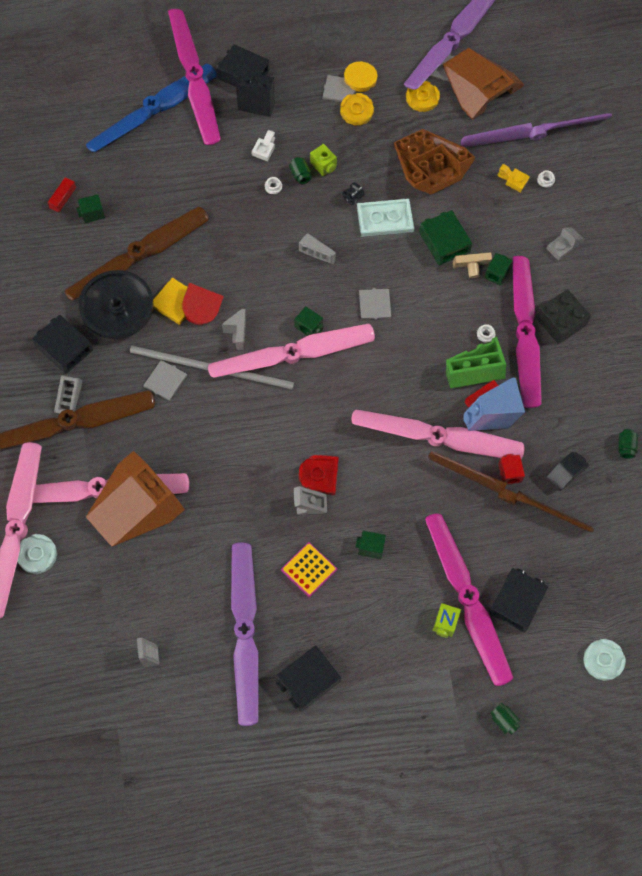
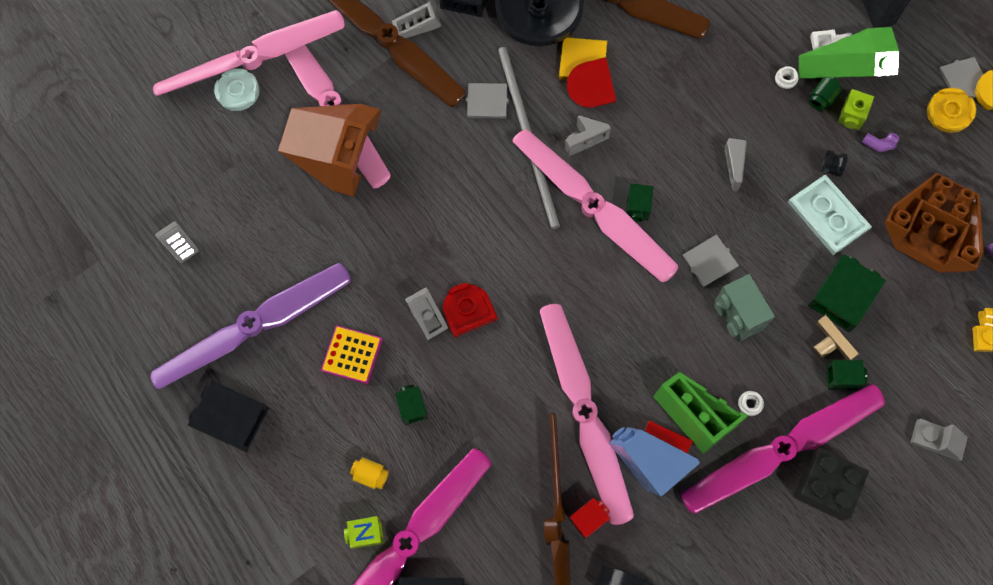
camera: 70 degrees right, 5 degrees up
none -> yellow brick [350,457,389,490]
none -> sand green brick [715,274,775,342]
none -> bright green wedge [798,27,899,78]
none -> medium lavender arm [861,133,899,152]

